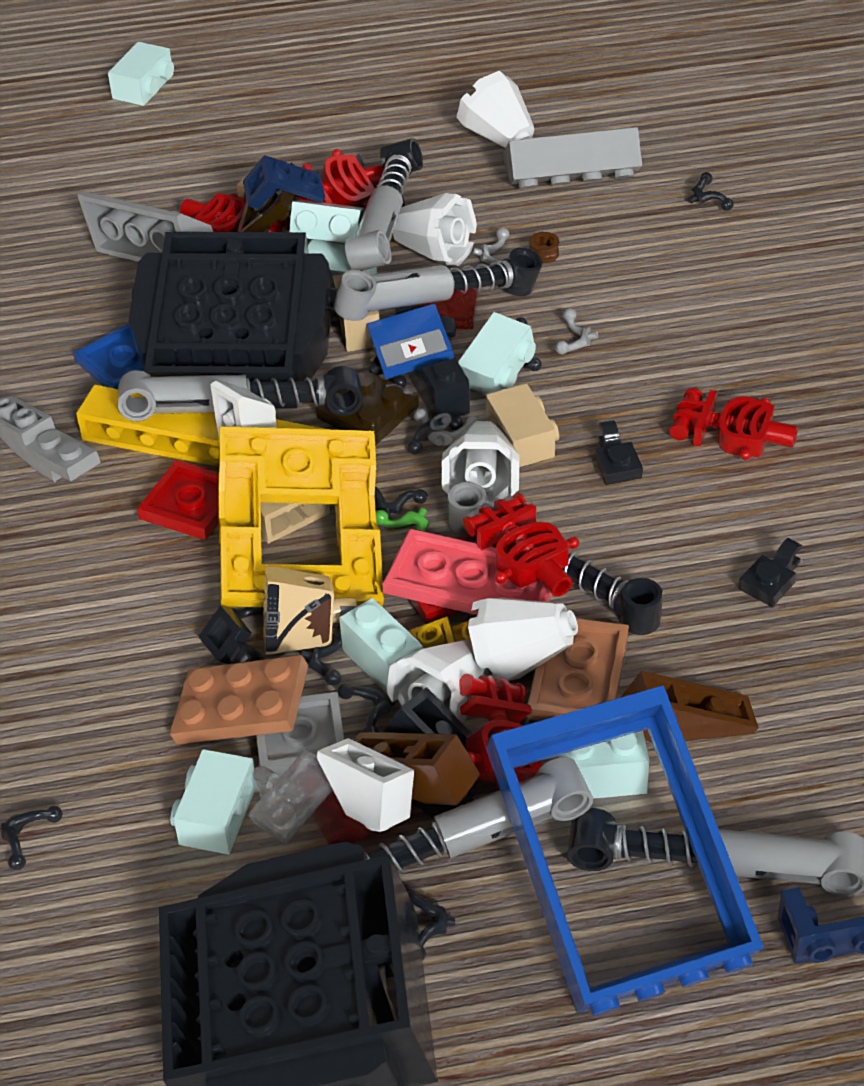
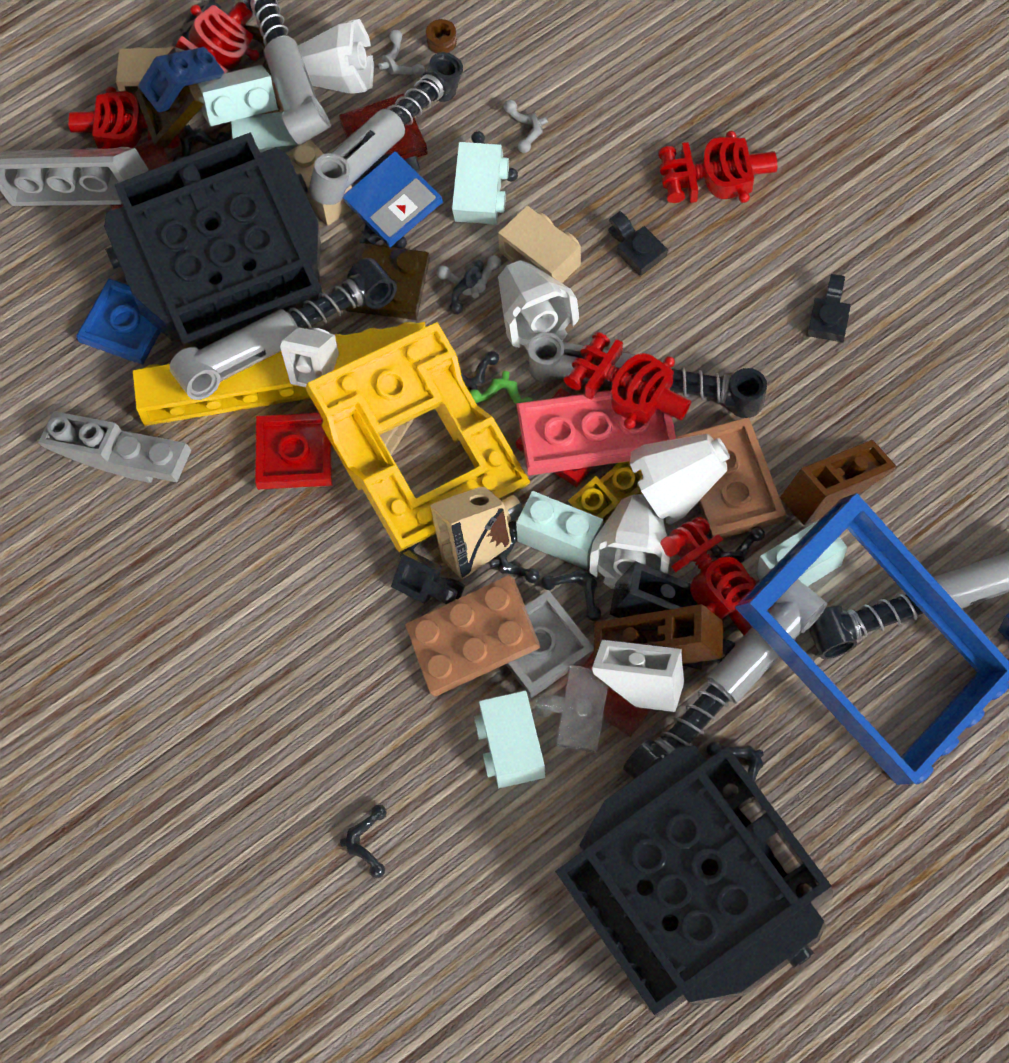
camera: 25 degrees left, 20 degrees up
black slope [410,358,470,417] -> none

